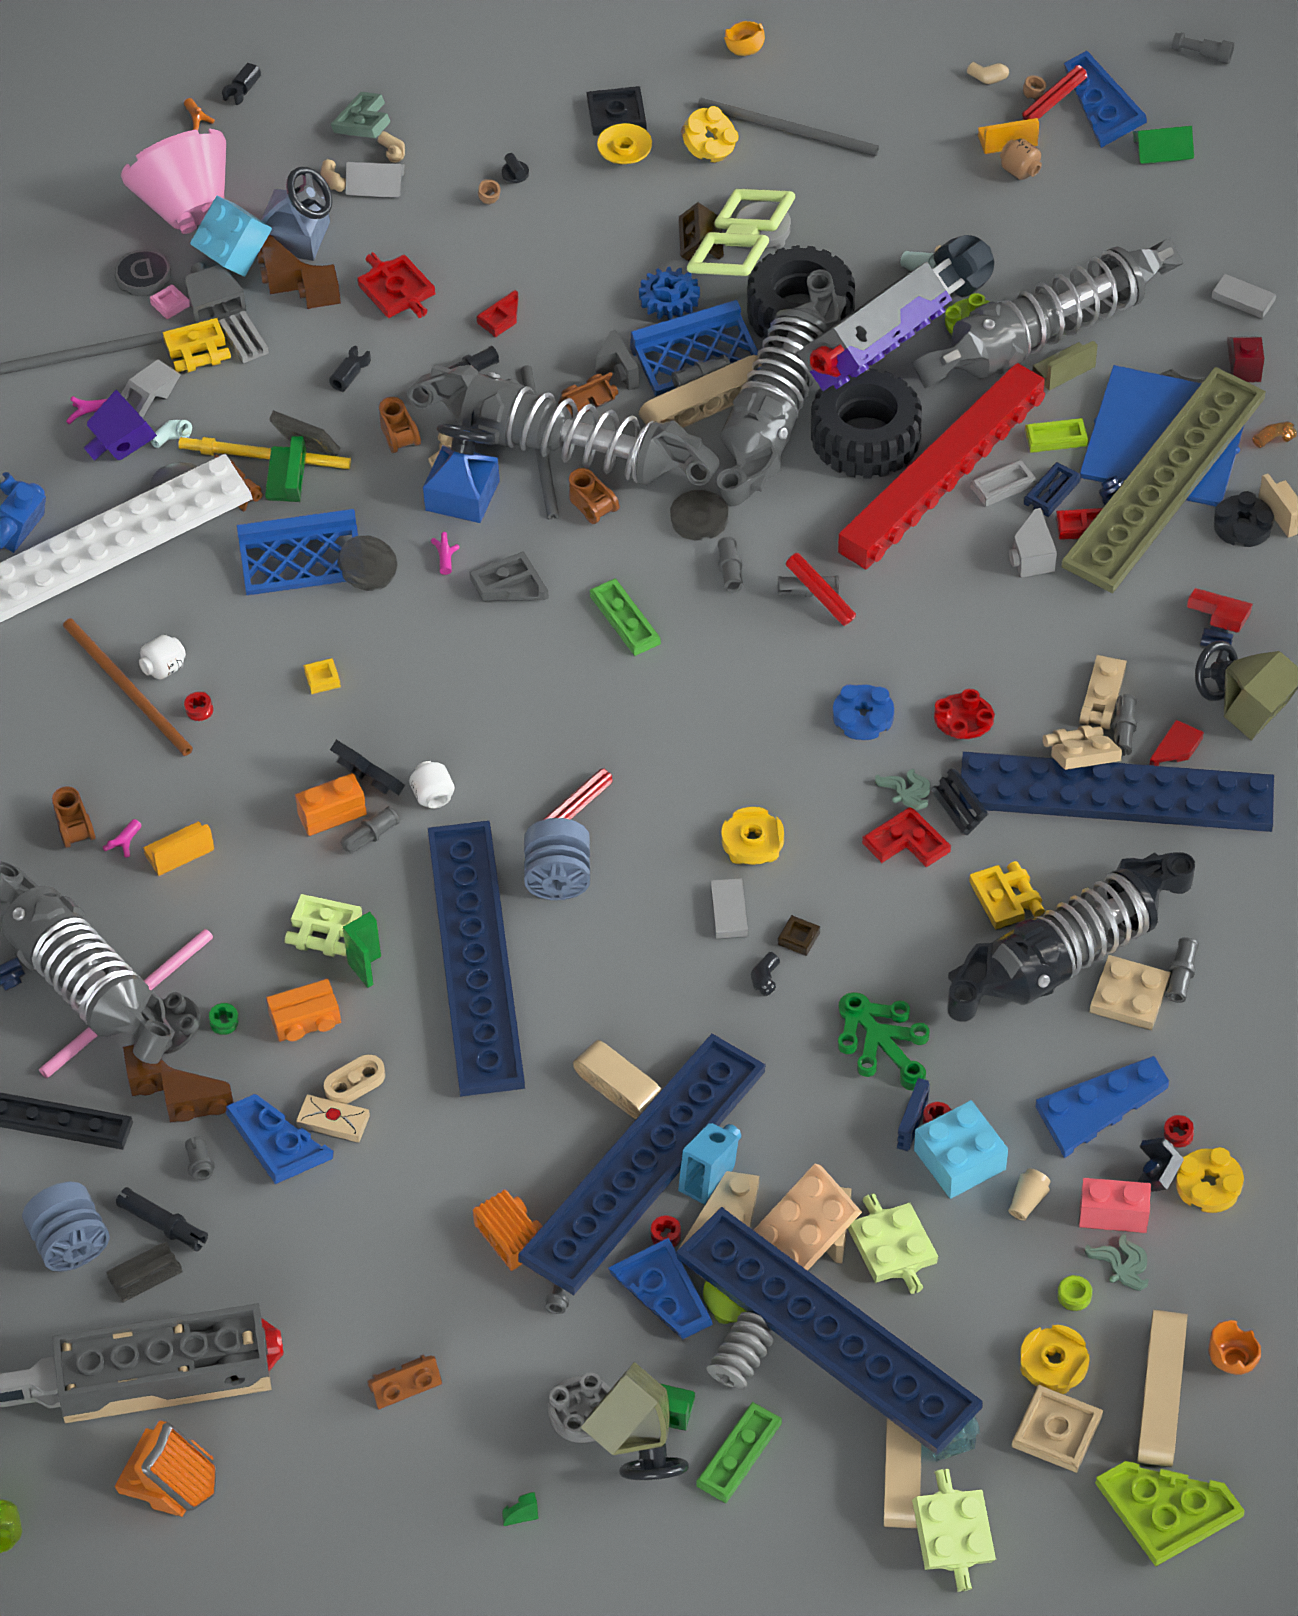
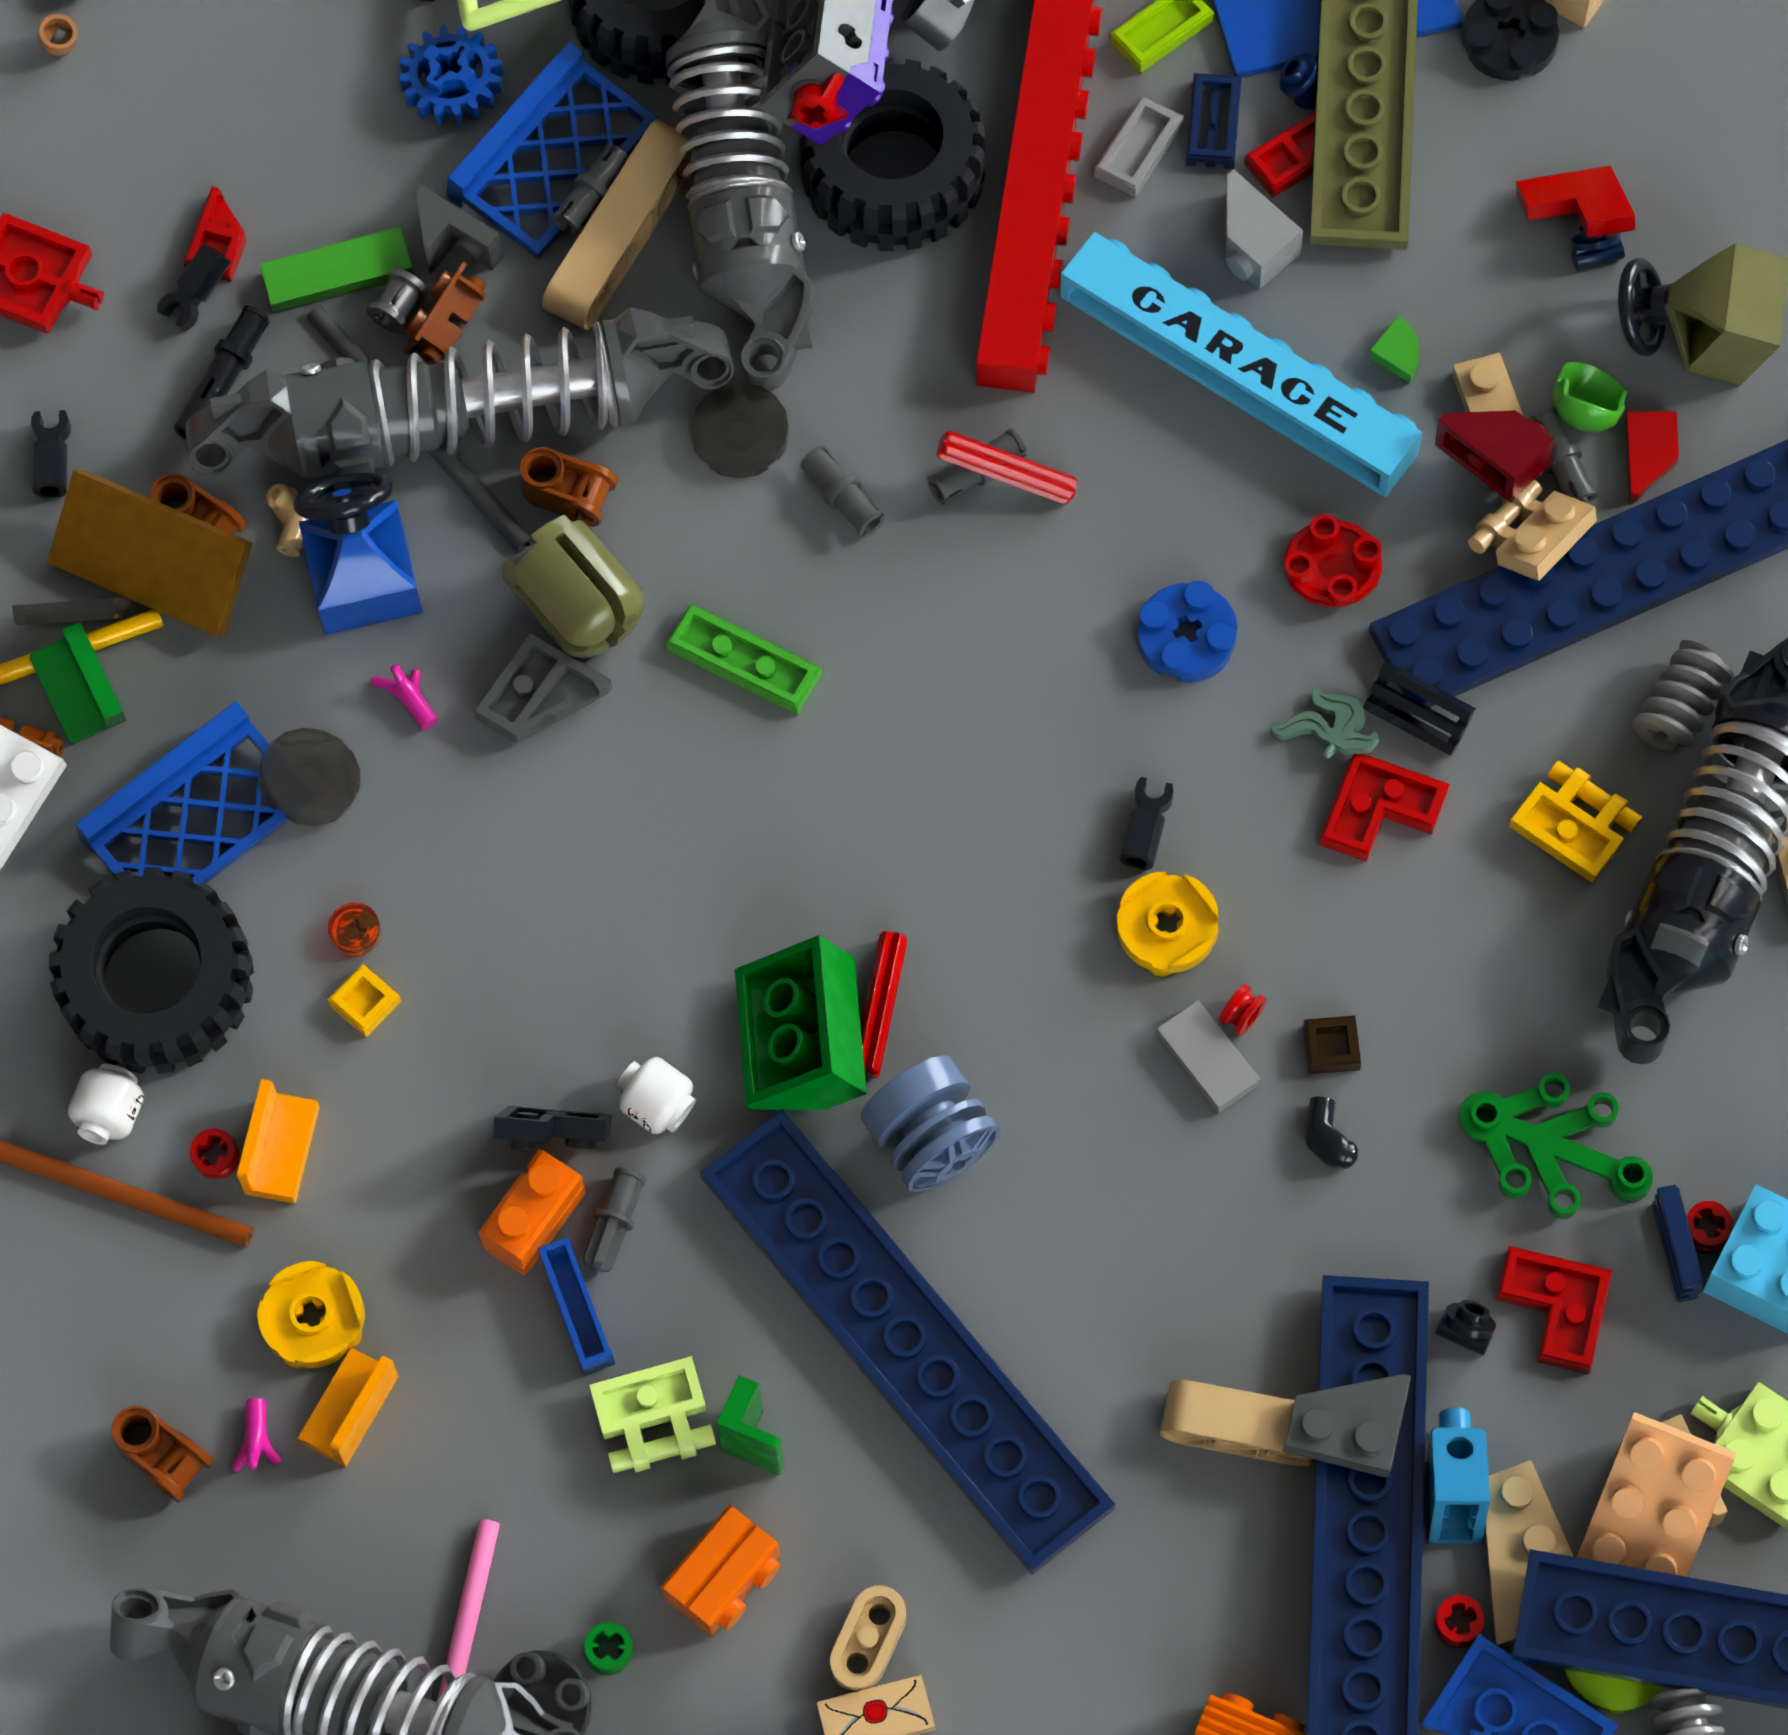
camera: 30 degrees left, 15 degrees up
none -> pearl gold tile [47,469,253,637]
none -> black tyre [49,867,254,1074]
none -> black bar [157,243,232,331]
none -> light orange panel [237,1079,320,1204]
none -> yellow plate [257,1261,365,1368]
none -> bright green tile [260,226,414,313]
none -> clear red tile [328,902,381,957]
none -> flat silver bush [366,268,428,334]
none -> olive cylinder [502,515,645,658]
none -> blue piece [538,1237,615,1375]
none -> green slope [734,935,867,1111]
none -> medium azure brick [1060,231,1422,498]
none -> black bar [1120,777,1174,870]
none -> red bush [1219,984,1267,1036]
none -> dark grey wing [1283,1374,1411,1478]
none -> bright green tile [1369,315,1420,384]
none -> dark red slope [1435,410,1554,503]
none -> black plate [1435,1300,1496,1356]
none -> red tile [1496,1246,1612,1374]
none -> bright green hair [1551,362,1627,433]
none -> light grey piece [1632,640,1734,752]

